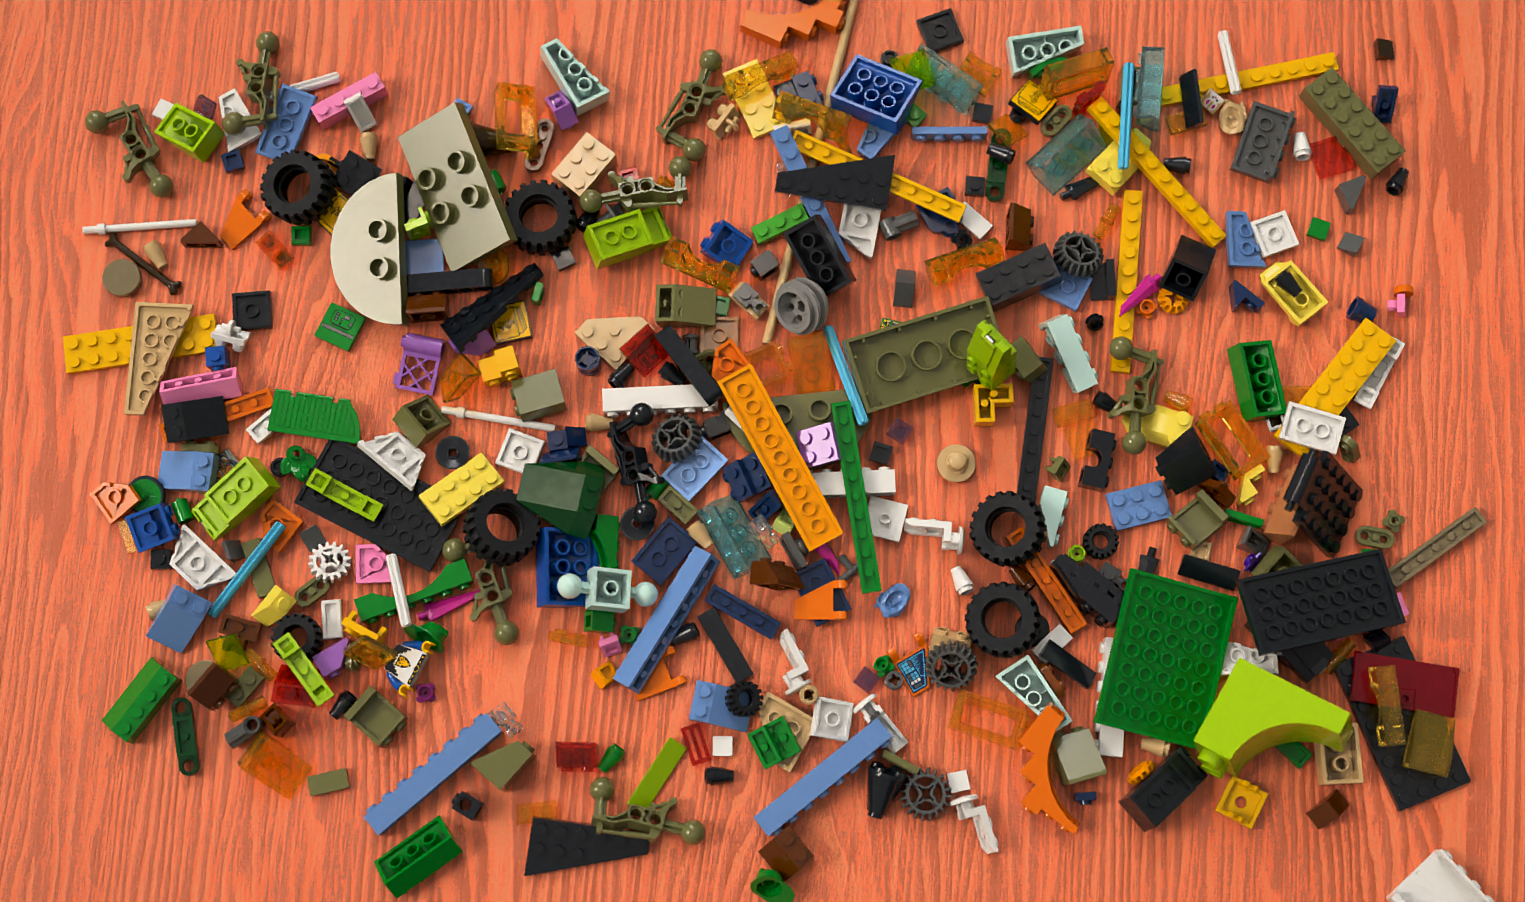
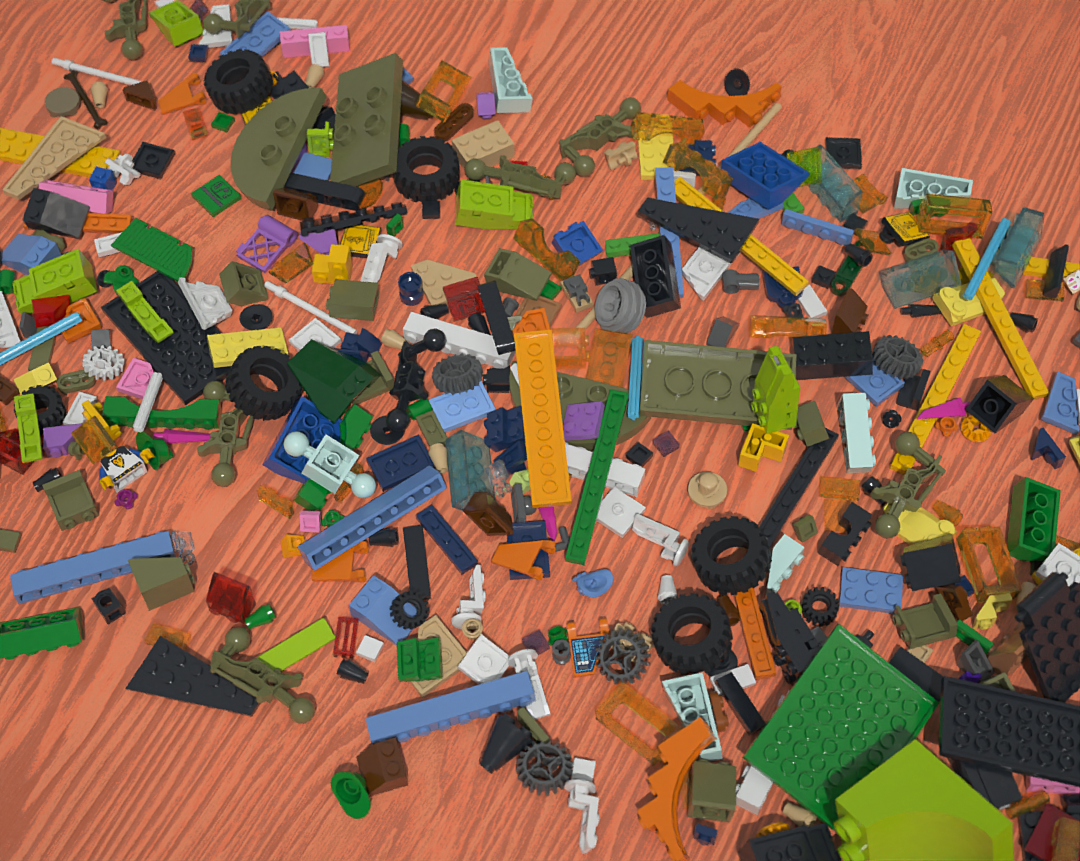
camera: 25 degrees right, 20 degrees down
none -> red slope [31,295,70,328]
none -> white piece [361,234,403,283]

